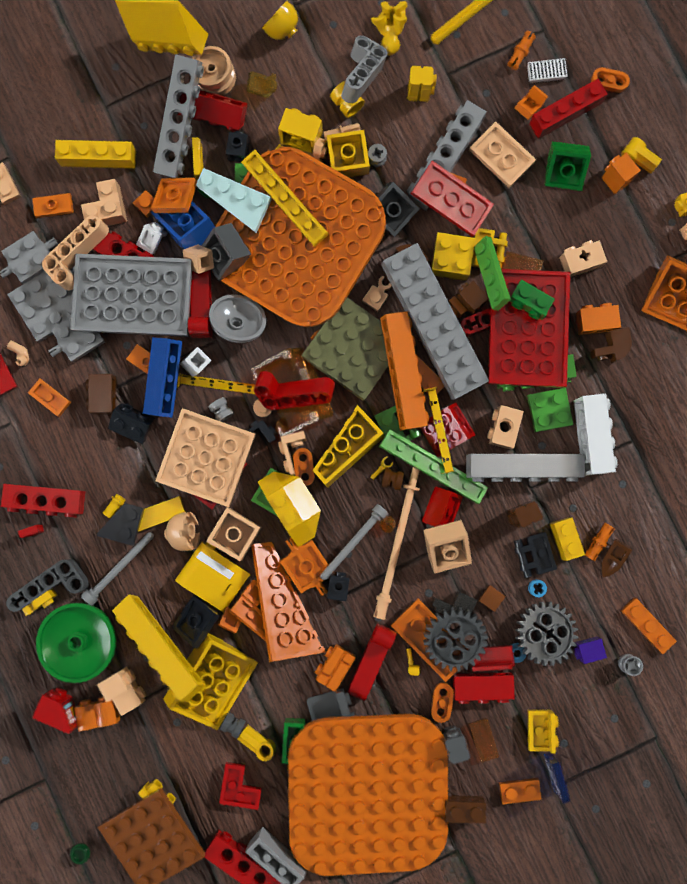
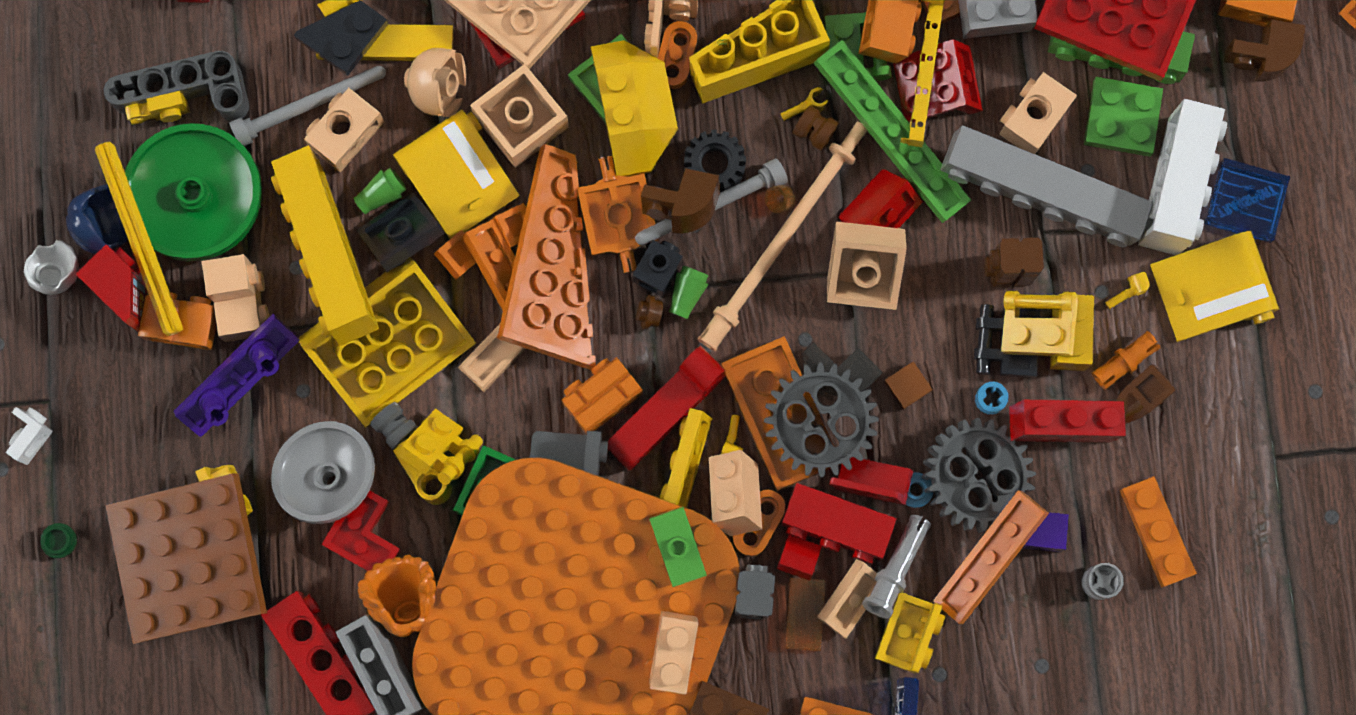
camera: 20 degrees right, 5 degrees down
none -> white bracket [6,407,53,465]
none -> white hair [23,240,79,295]
none -> dark blue piece [66,184,128,254]
none -> yellow axle [95,142,183,336]
none -> dark purple plate [174,314,300,438]
none -> light grey dish [271,421,375,524]
none -> light nougat brick [304,88,384,173]
none -> bright green cone [353,167,407,215]
none -> orange hair [357,555,436,637]
none -> yellow plate [397,408,483,485]
none -> light nougat tile [458,324,526,392]
none -> reddish brown plate [636,295,663,330]
none -> reddish brown brick [641,168,720,234]
none -> bright green plate [649,506,707,587]
none -> light nougat brick [649,611,698,694]
none -> yellow plate [660,408,712,508]
none -> bright green cone [669,265,709,319]
none -> black tyre [684,130,746,193]
none -> light nougat brick [709,450,762,536]
none -> red tile [777,535,822,581]
none -> light nougat plate [817,559,877,639]
none -> light grey pin [862,515,931,619]
none -> orange plate [933,490,1049,624]
none -> yellow plate [1001,291,1078,356]
none -> red brick [1009,399,1126,443]
none -> yellow hand [1105,272,1150,309]
none -> yellow door [1150,231,1279,342]
none -> clear blue tile [1205,158,1290,243]

